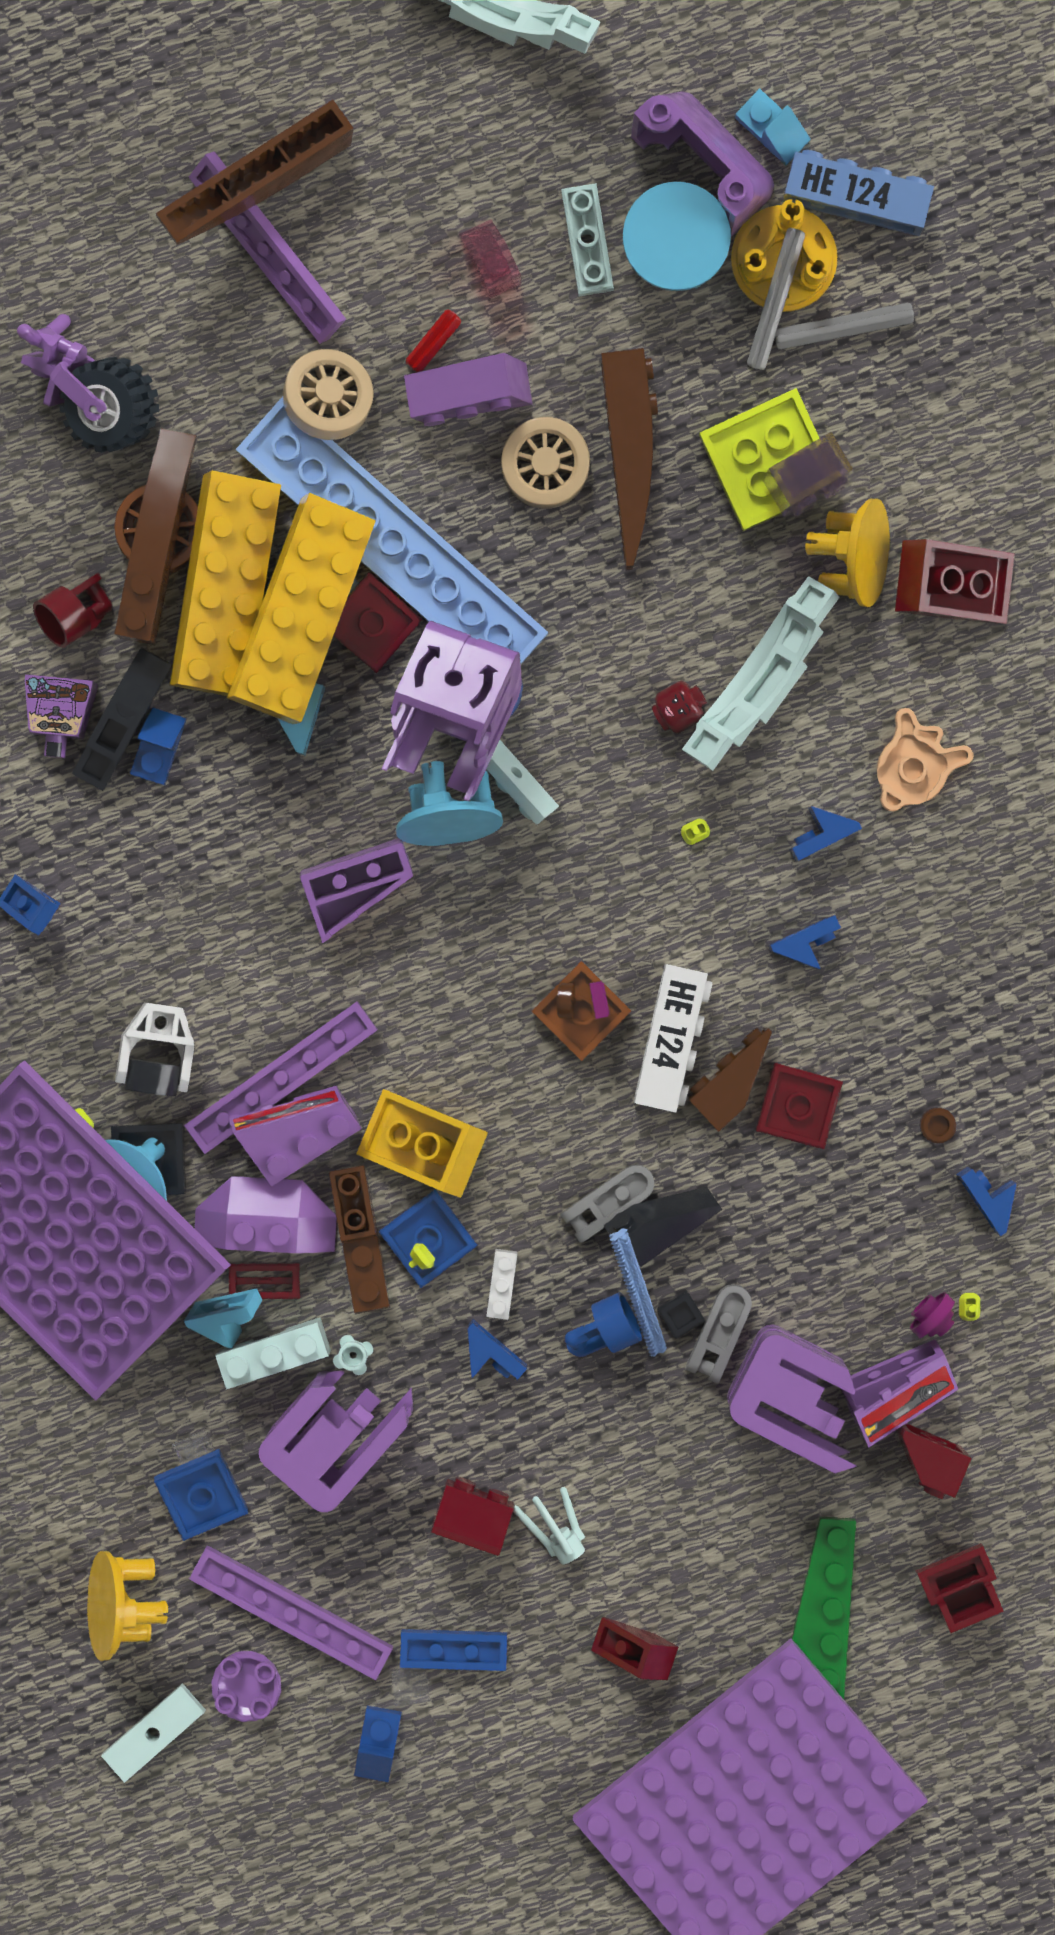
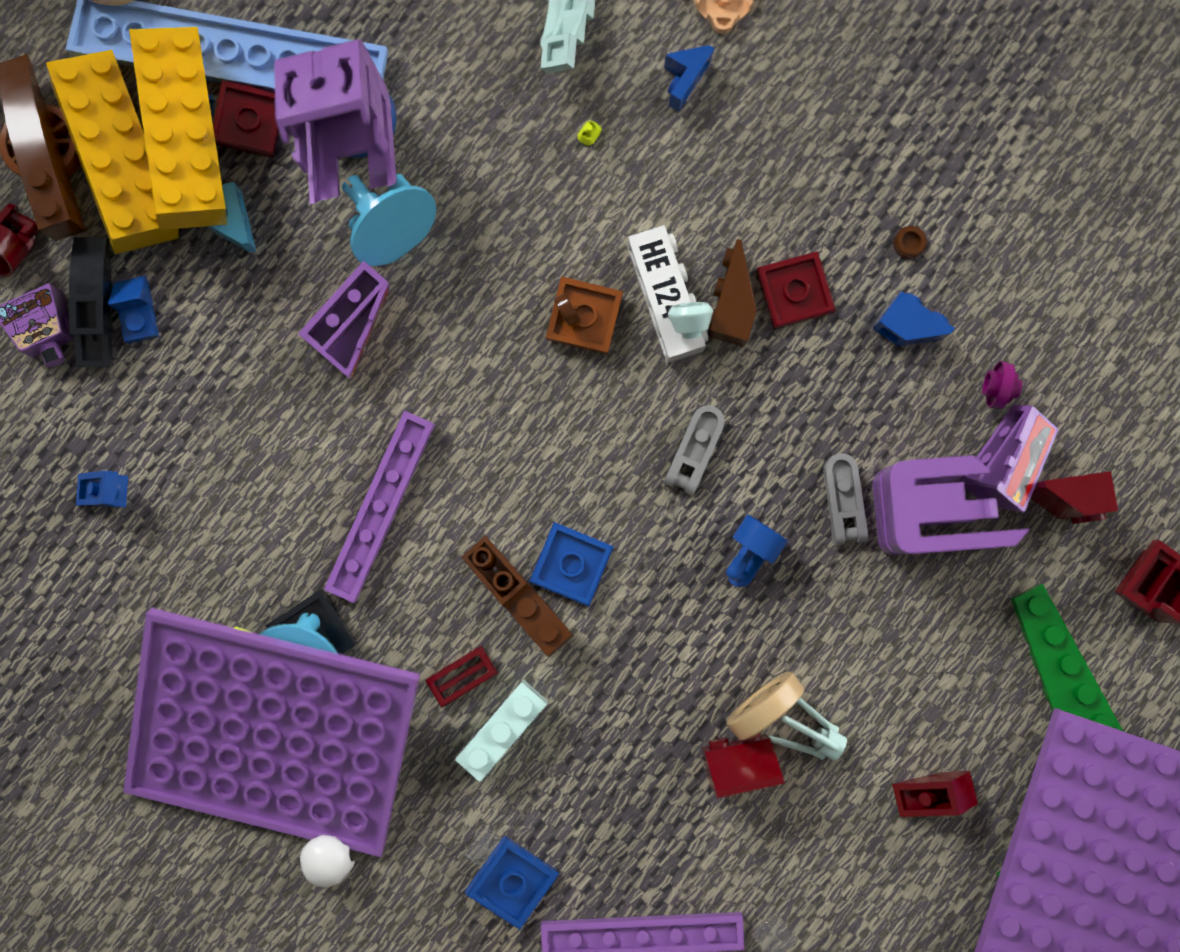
camera: 35 degrees left, 5 degrees down
white piece [115,1002,194,1097] -> none
medium azure slope [184,1288,262,1348] -> none
medium lavender wedge [195,1176,337,1253] -> none
medium lavender wedge [228,1086,362,1187] -> none
medium lavender piece [259,1370,413,1512] -> none
light aqua plate [333,1335,373,1375] -> none
yellow slope [356,1089,488,1198] -> none
blue plate [400,1629,507,1671] -> none
neon yellow rock [409,1243,435,1270] -> none
blue slope [468,1319,527,1380] -> none
white piece [486,1249,517,1320] -> none
light aqua tile [487,740,559,825] -> none
magenta tile [589,981,610,1019] -> none
black slope [604,1187,723,1267] -> none
light blue axle [609,1228,667,1357] -> none
dark red head [652,680,707,734] -> none
black tile [657,1290,706,1339] -> none
blue slope [768,915,841,969] -> none
blue slope [956,1167,1016,1236] -> none
neon yellow rock [959,1293,980,1321] -> none
none -> white hair [300,835,354,888]
none -> light aqua cone [668,302,713,339]
none -> tan wheel [727,671,804,740]
none -> blue slope [872,291,955,347]

